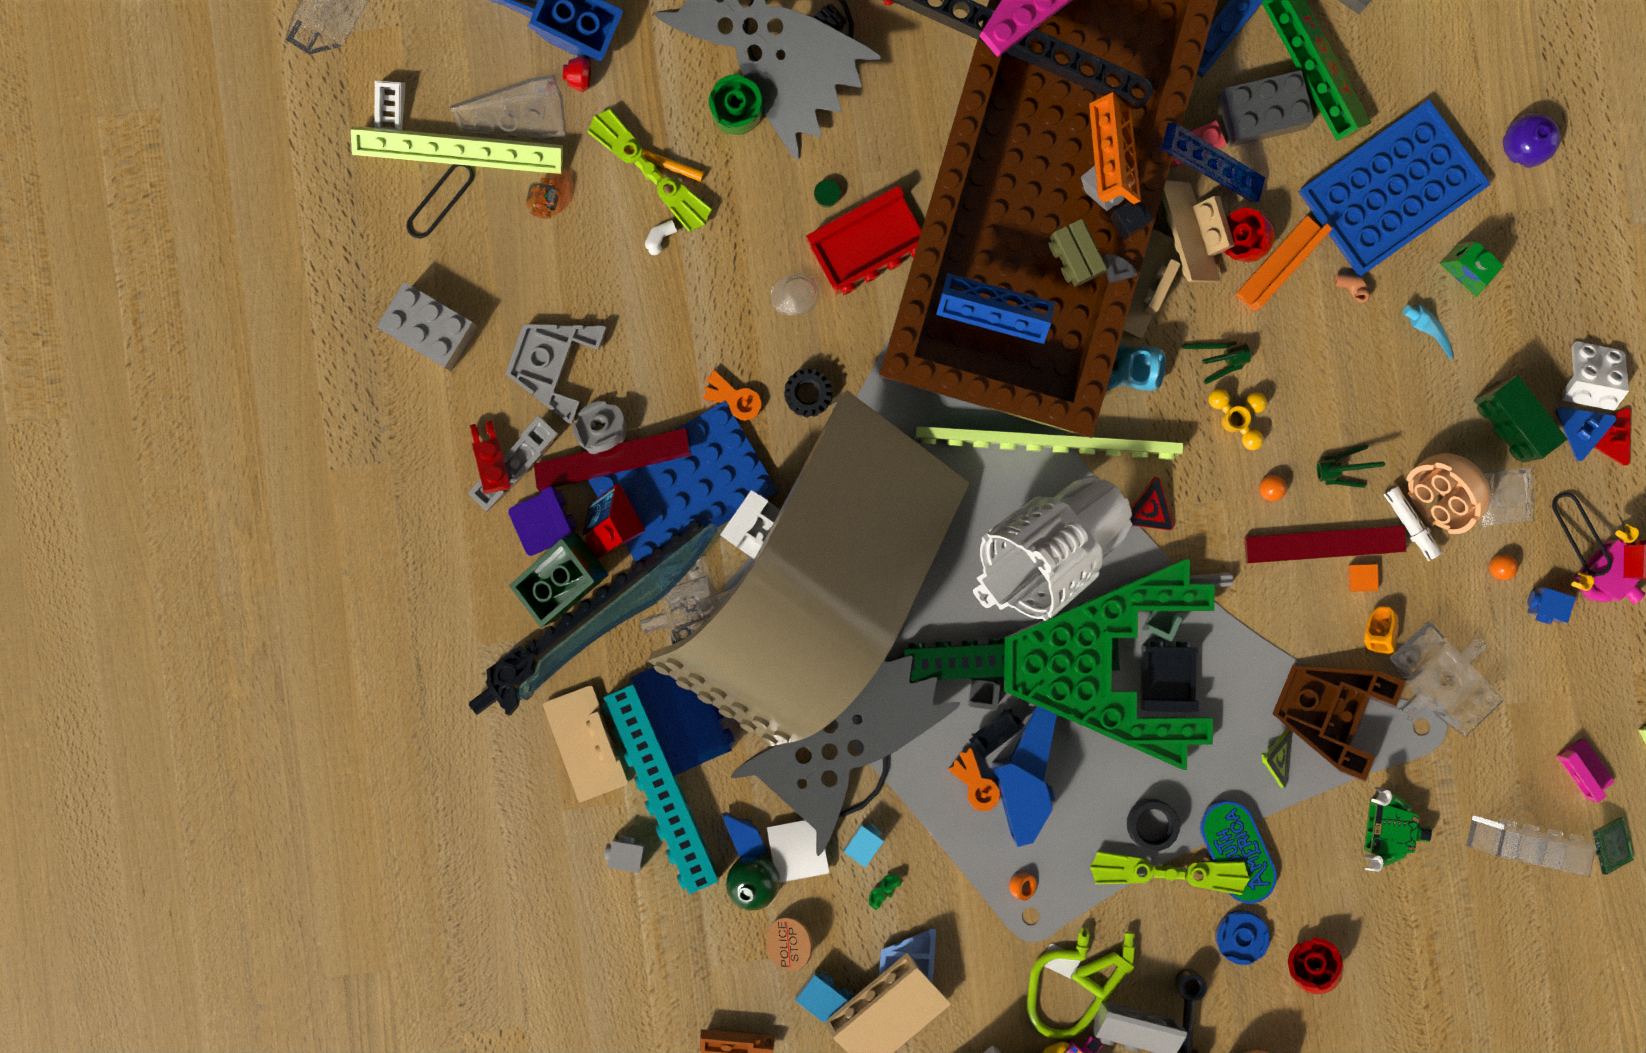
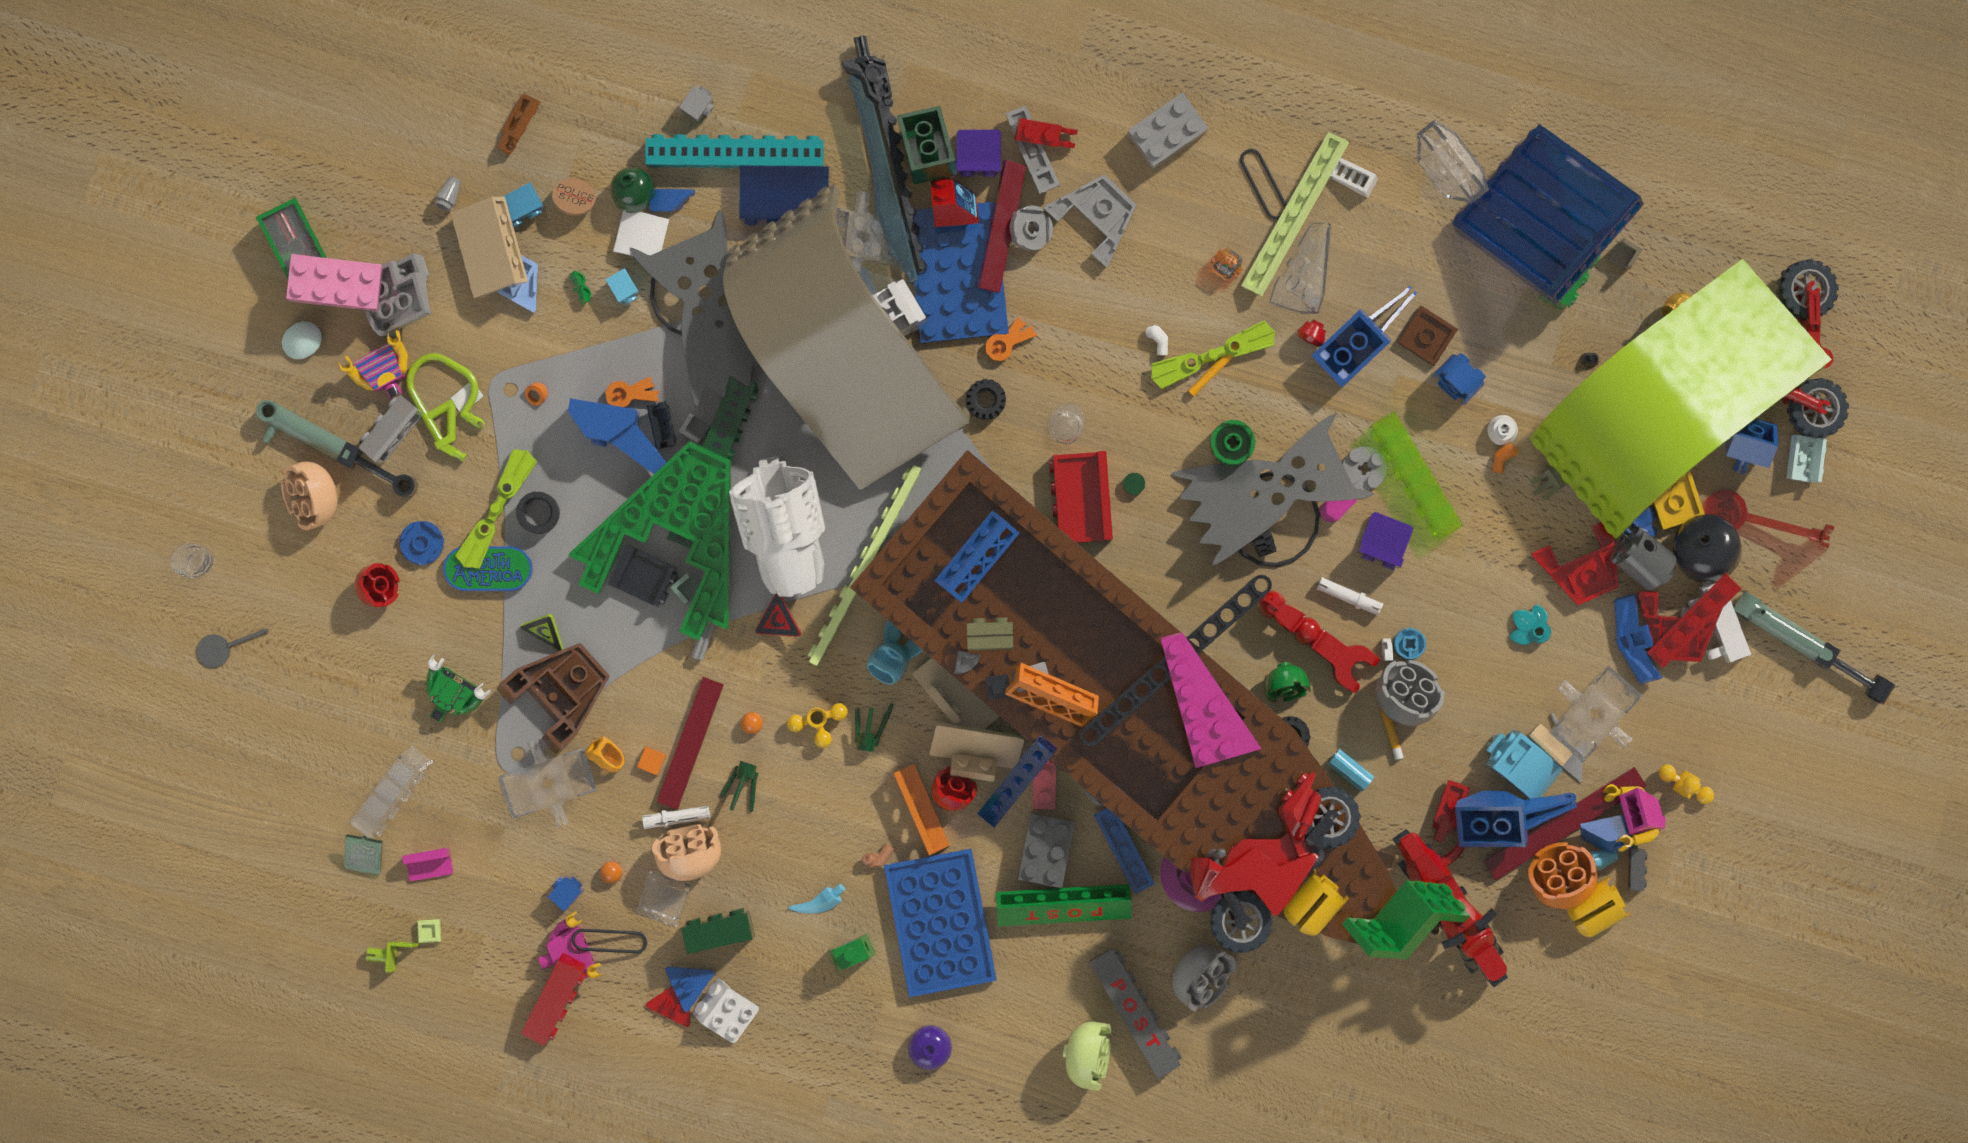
camera: 110 degrees right, 0 degrees up
tan bracket [543,685,628,802] -> none

